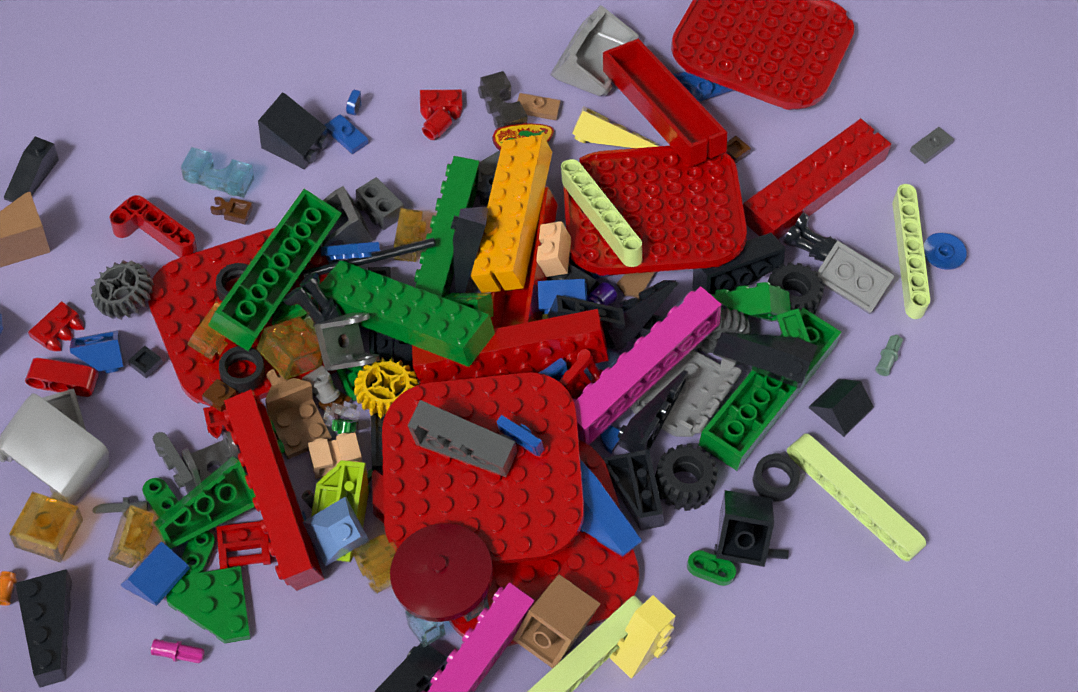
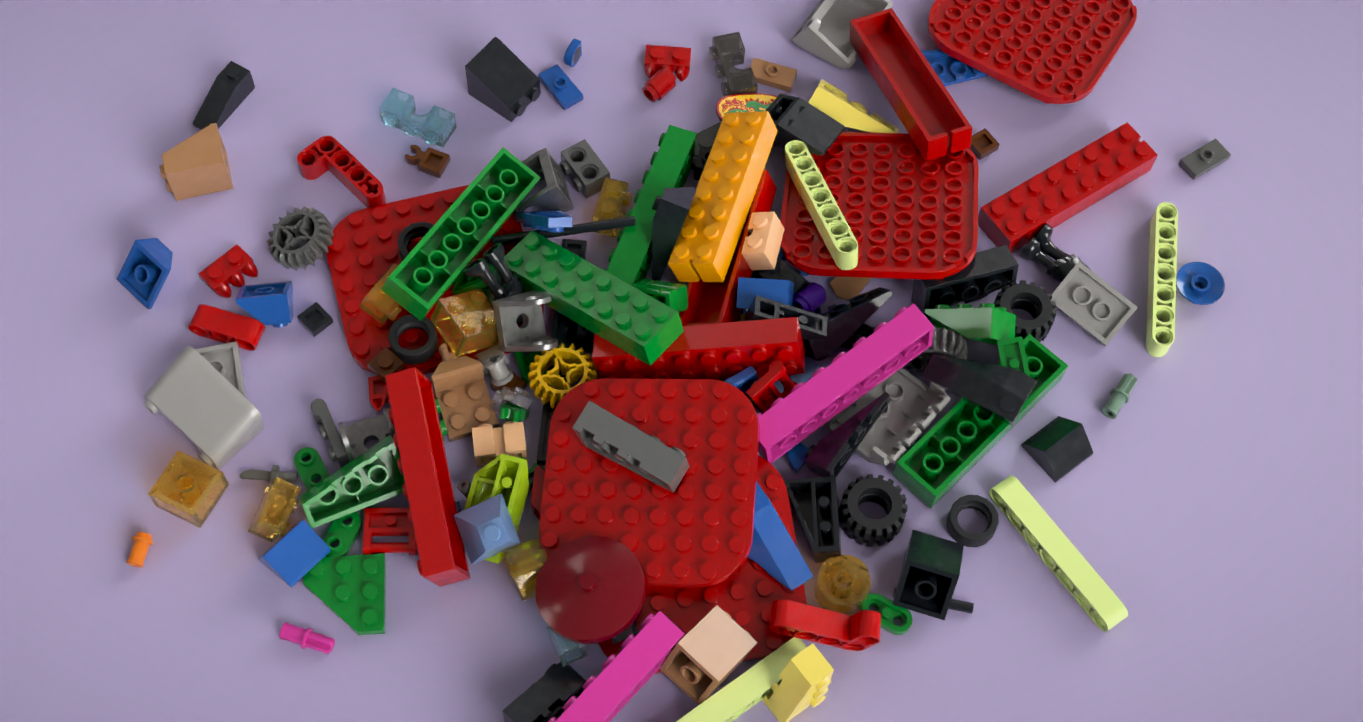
camera: 10 degrees right, 5 degrees up
black wedge [15,569,72,688] -> none
blue plate [496,415,544,456] -> none
none -> black slope [766,94,845,156]
none -> red beam [770,600,881,651]
none -> clear yellow brick [814,555,871,615]

